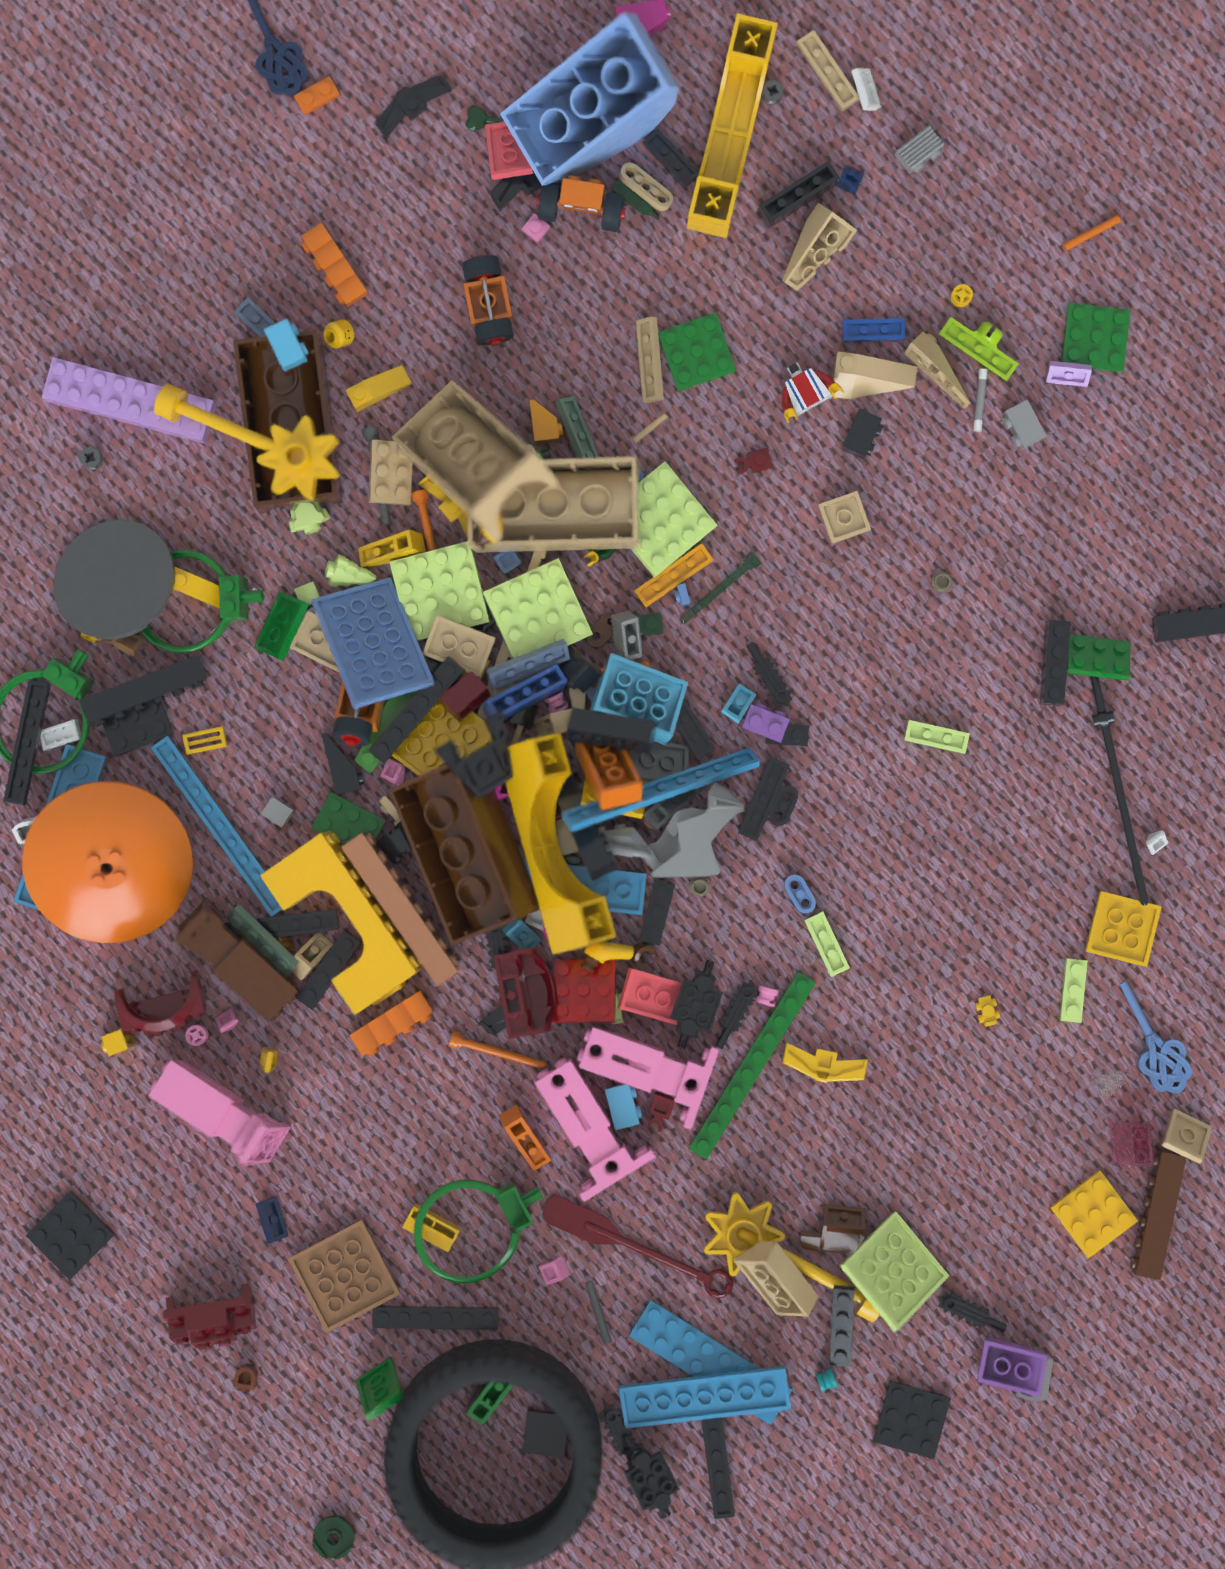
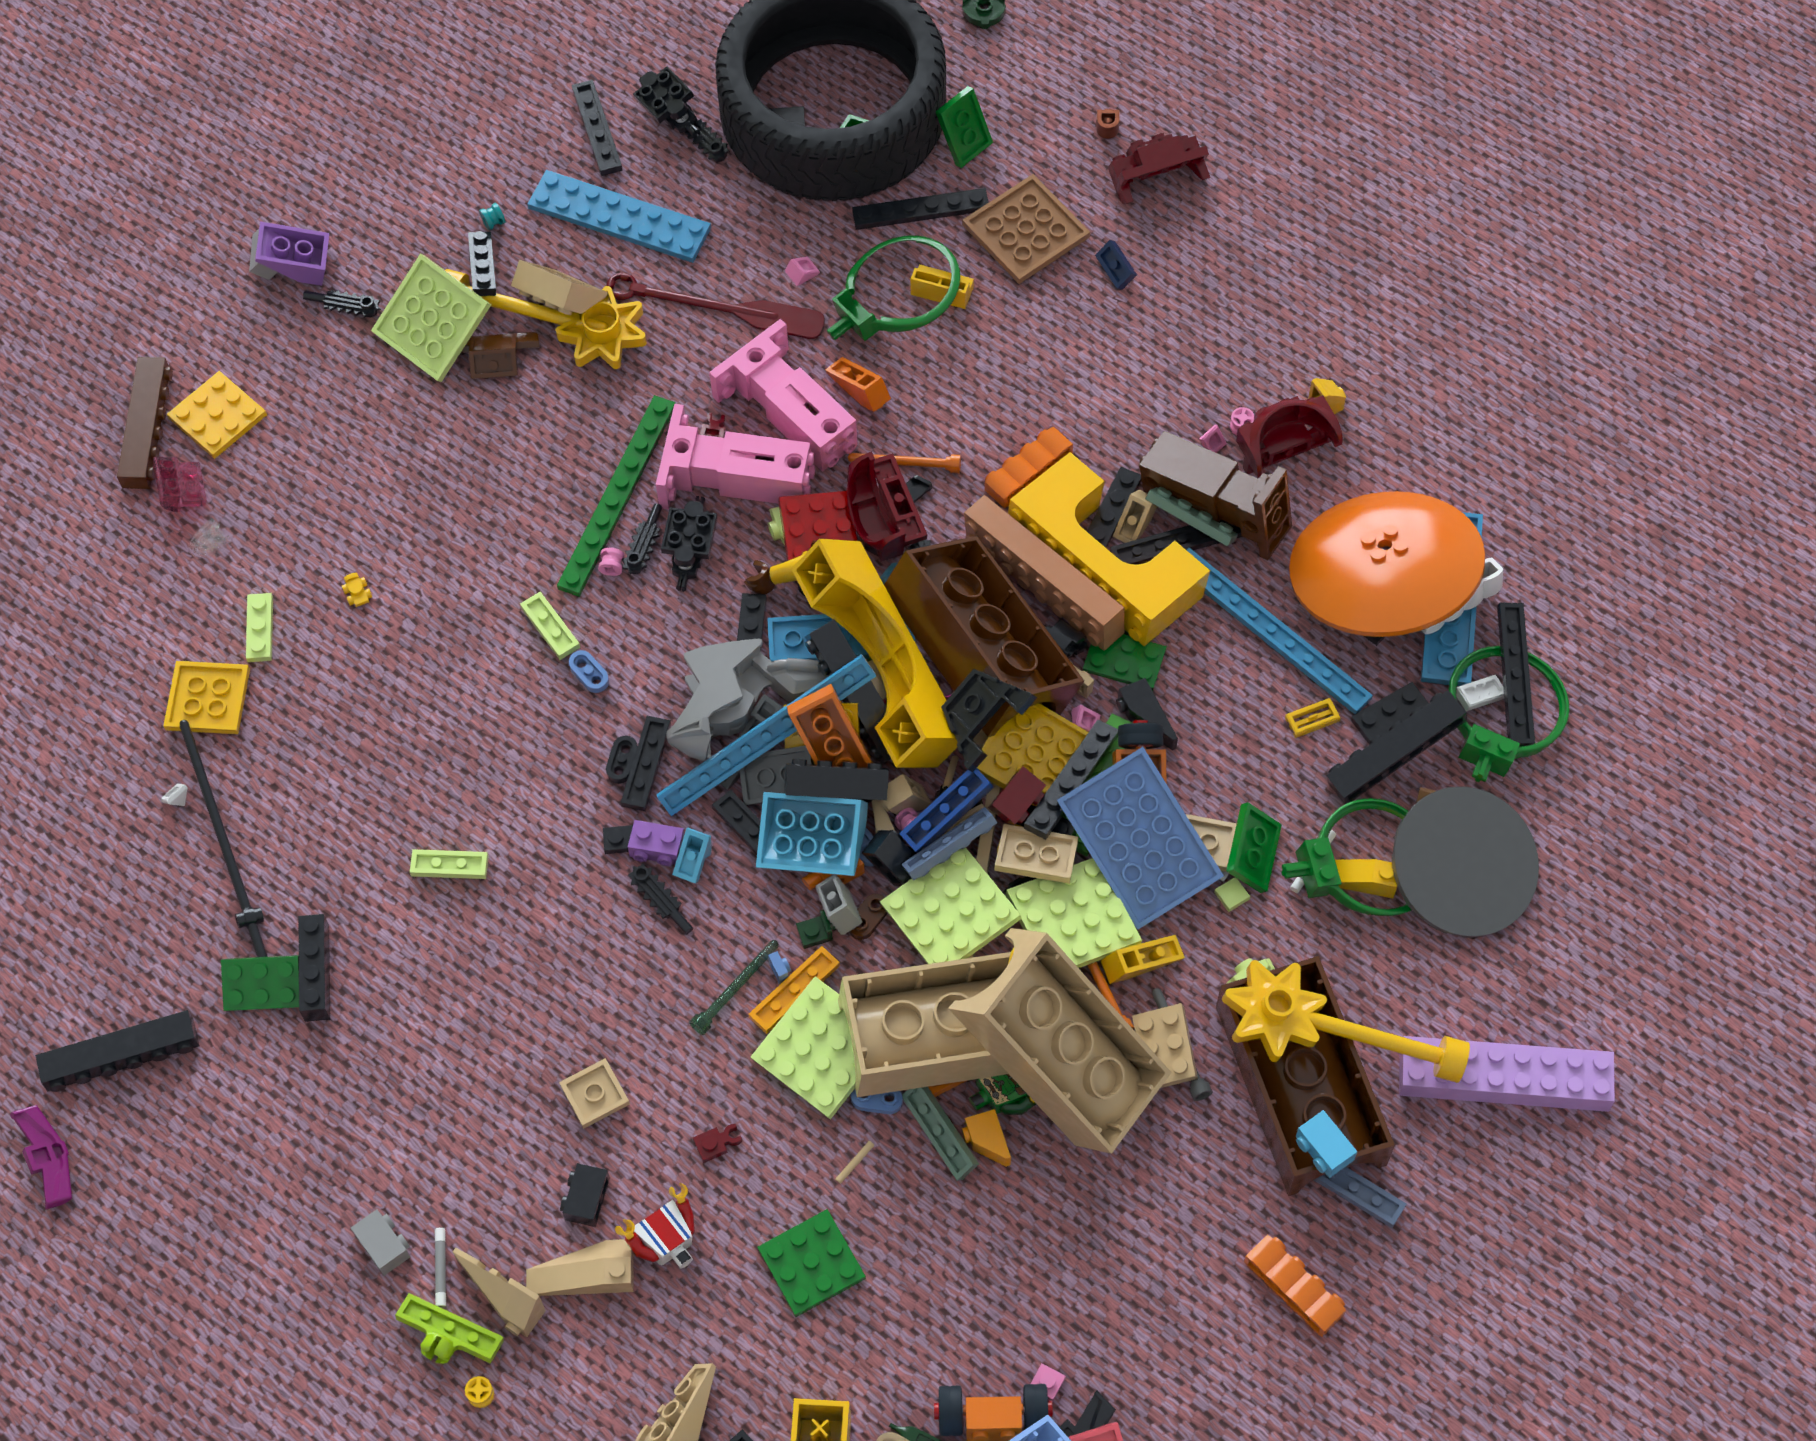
camera: 170 degrees right, 25 degrees down
black plate [26,1190,115,1280] -> none
dark grey wheel [80,447,103,470] -> none
bright pink brick [149,1060,291,1165] -> none
yellow slope [259,1047,279,1073] -> none
light grey panel [261,797,295,828] -> none
clear orange plate [277,937,294,953] -> none
yellow head [324,319,354,349] -> none
yellowish green rock [325,554,376,587] -> none
yellow slope [345,365,412,413] -> none
brick [462,255,514,346] -> none
dark grey bar [585,1281,611,1344] -> none
medium azure brick [605,1083,642,1130] -> none
coral plate [617,968,682,1025] -> none
dark azure plate [619,1366,791,1429] -> none
tan plate [636,316,664,403] -> none
yellow plate [782,1042,868,1083] -> none
blue plate [842,318,906,342] -> none
black plate [873,1380,951,1459] -> none
dark tan plate [931,572,952,593] -> none
lavender plate [1046,361,1092,387] -> none
green plate [1061,303,1131,373] -> none
medium blue piece [1119,981,1192,1094] -> none
tan plate [1162,1109,1212,1164] -> none

